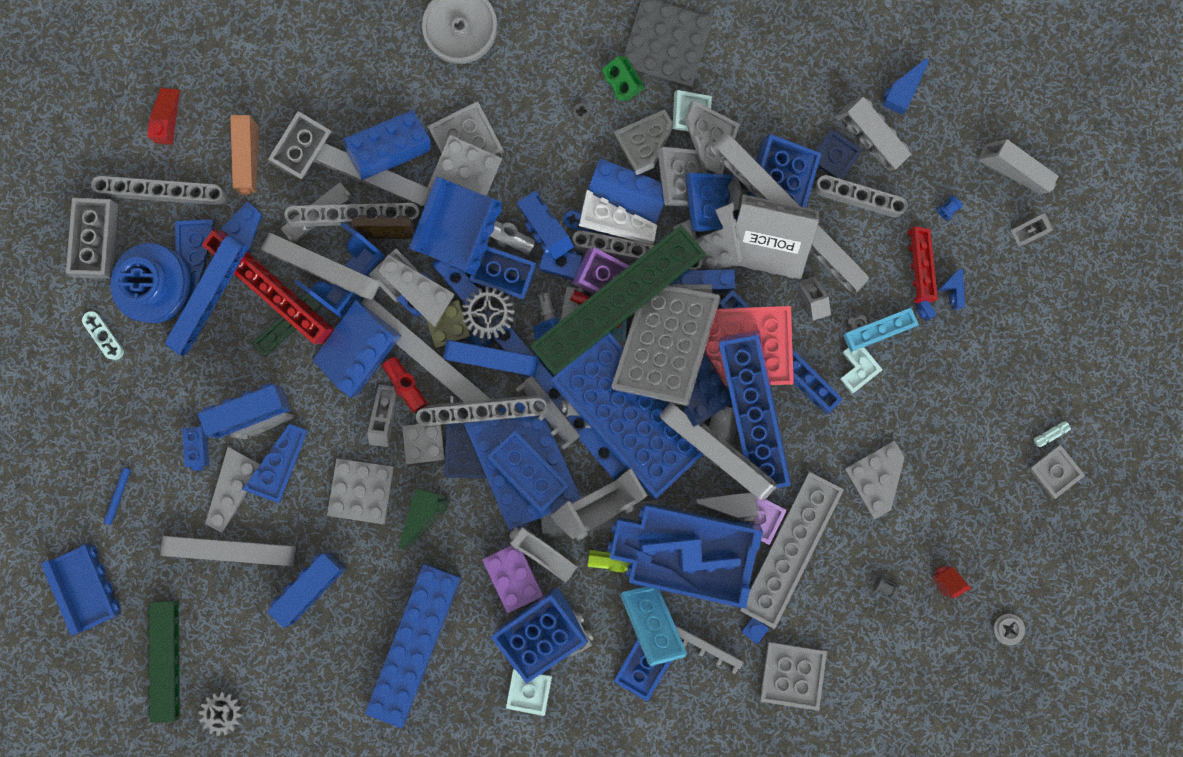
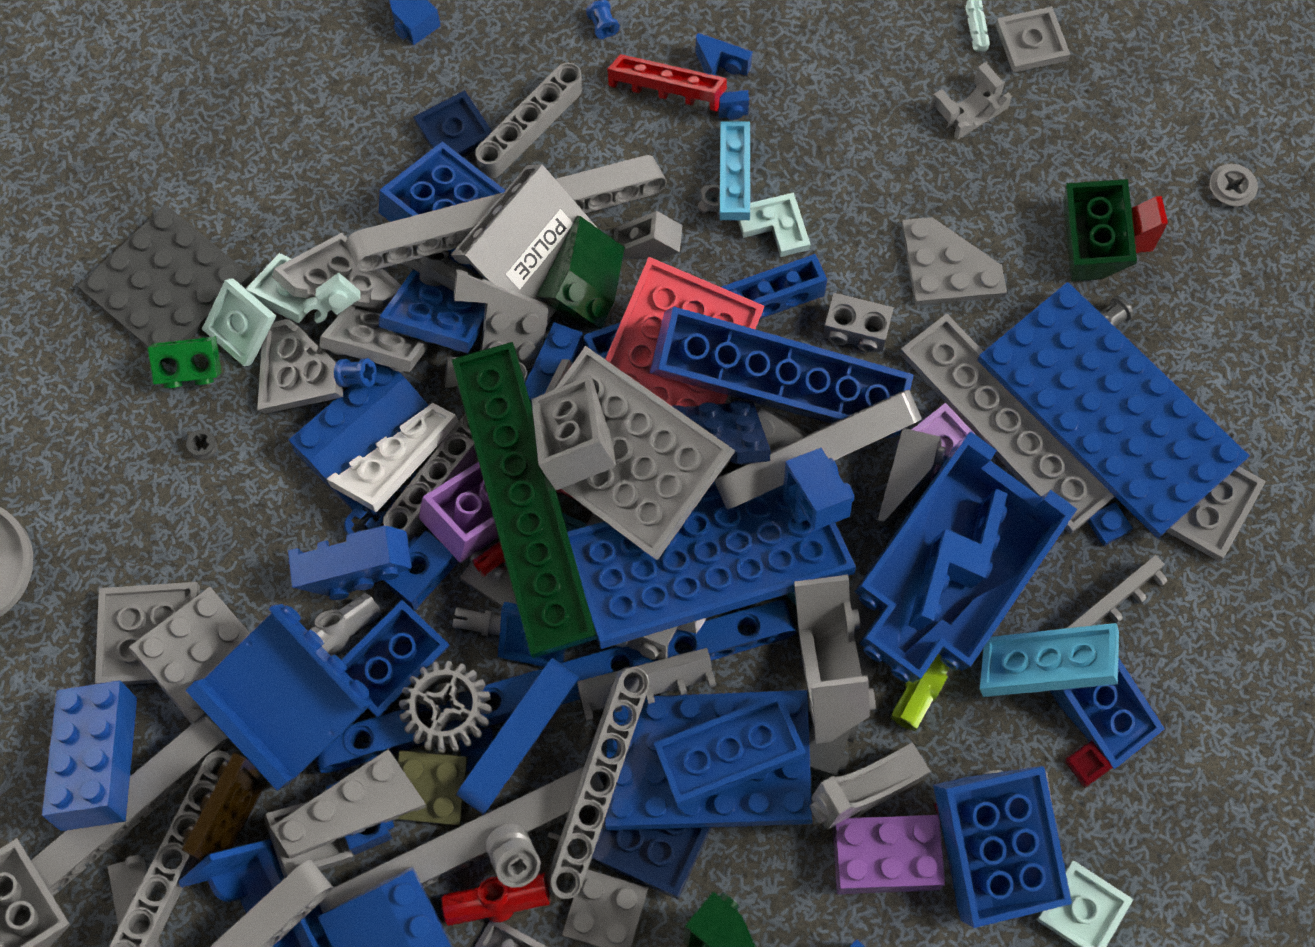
camera: 65 degrees left, 15 degrees down
light grey wedge [834,97,911,171] -> none
none -> light aqua plate [202,279,276,366]
none -> light aqua plate [303,273,360,323]
none -> blue bush [334,358,377,388]
none -> light grey wheel [486,824,540,888]
none -> light grey slope [531,375,616,491]
none -> dark green slope [536,216,625,329]
none -> blue brick [783,448,854,530]
none -> light grey brick [823,293,894,353]
none -> light grey piece [929,61,1012,140]
none -> blue plate [977,282,1250,539]
none -> dark green slope [1063,179,1137,281]
none -> dark red tile [1064,740,1113,788]

